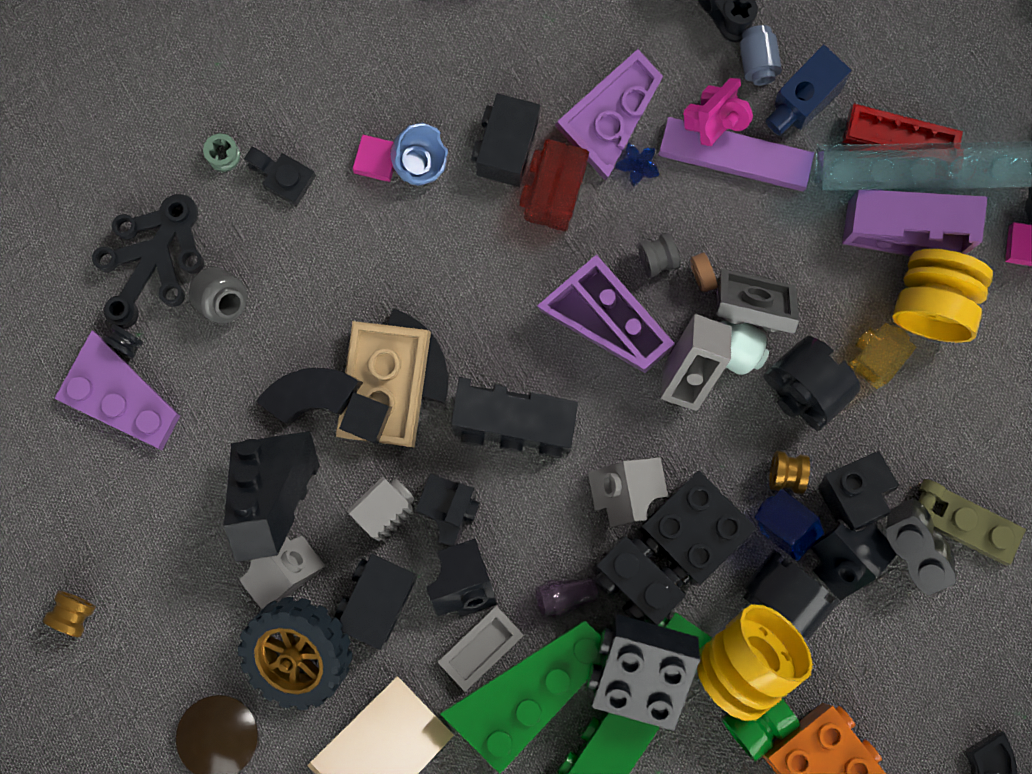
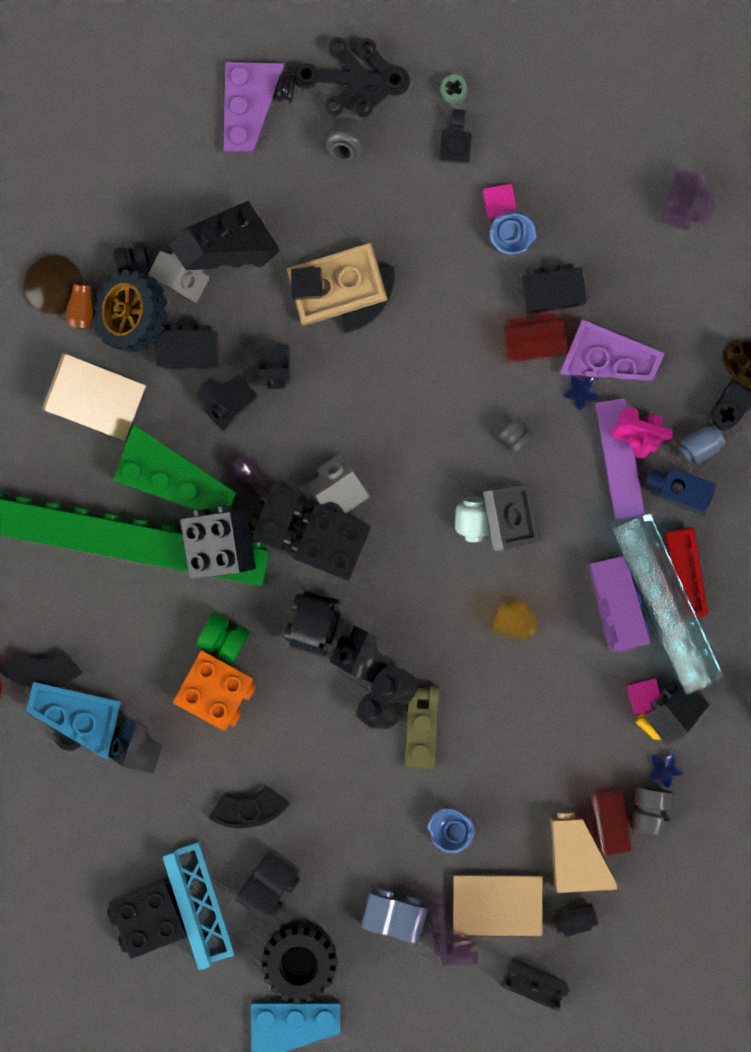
camera: 75 degrees right, 10 degrees up
pearl gold wheel [43,591,96,637] -> none
black tile [256,368,363,424] -> none
light grey brick [347,476,416,542] -> none
light grey tile [438,606,524,692] -> none
black wedge [451,377,578,458] -> none
medium lavender wedge [537,254,675,373] -> none
light grey brick [661,314,732,411] -> none
medium nougat tile [690,252,718,293] -> none
yellow wheel [697,605,813,721] -> none
clear blue brick [755,489,824,561] -> none
black brick [763,336,861,431] -> none
pearl gold wheel [769,451,810,495] -> none
black brick [818,451,899,531] -> none
yellow wheel [892,249,993,343] -> none
none -> dark orange cone [64,283,94,328]
none -> black wheel [114,242,150,273]

